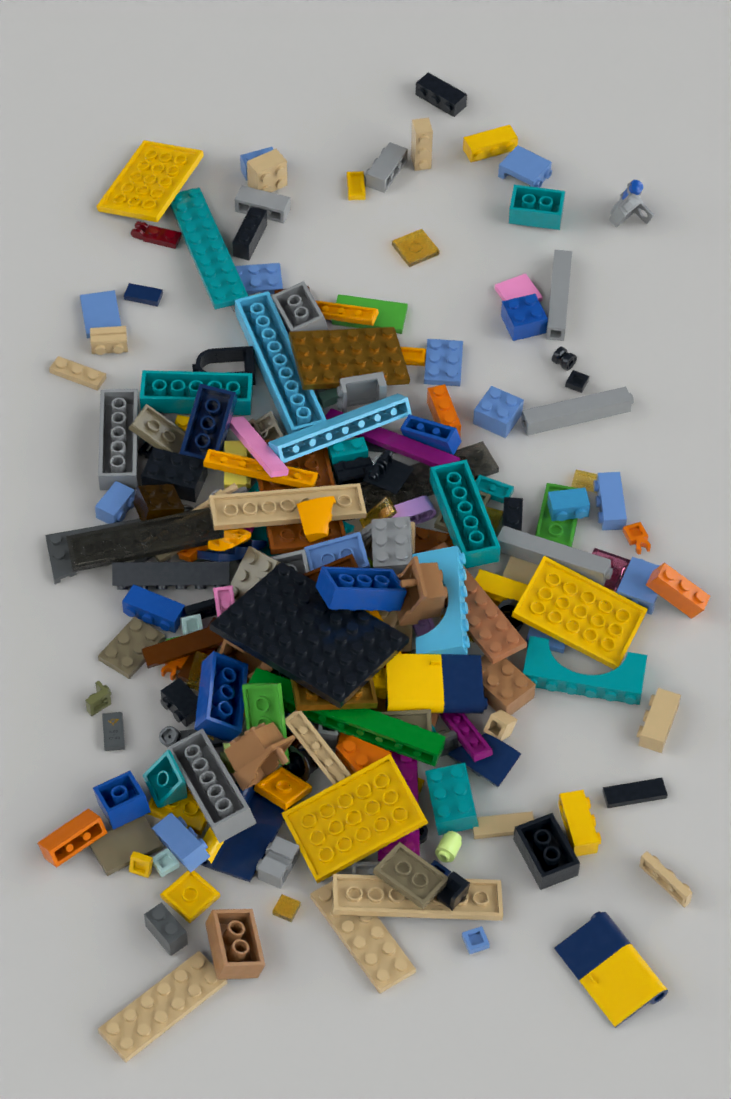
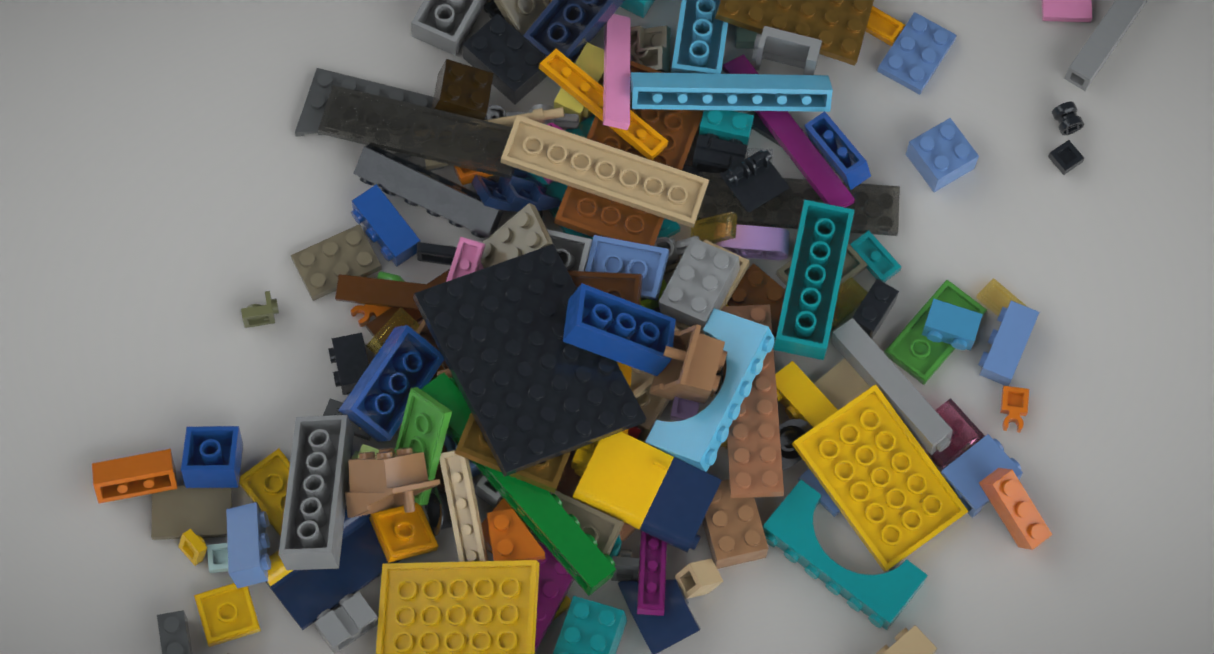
camera: 25 degrees right, 15 degrees up
medium blue brick [95,481,135,524] -> none
dark grey tile [102,712,125,751] -> none
teal slope [142,750,187,808] -> none
dark grey tile [159,726,181,747] -> none
light aqua plate [180,614,203,635] -> none
light orange slope [208,528,251,551] -> none
light orange slope [297,496,336,542] -> none
orange brick [427,384,461,436] -> none
blue brick [501,294,548,341] -> none
light grey brick [521,387,634,436] -> none

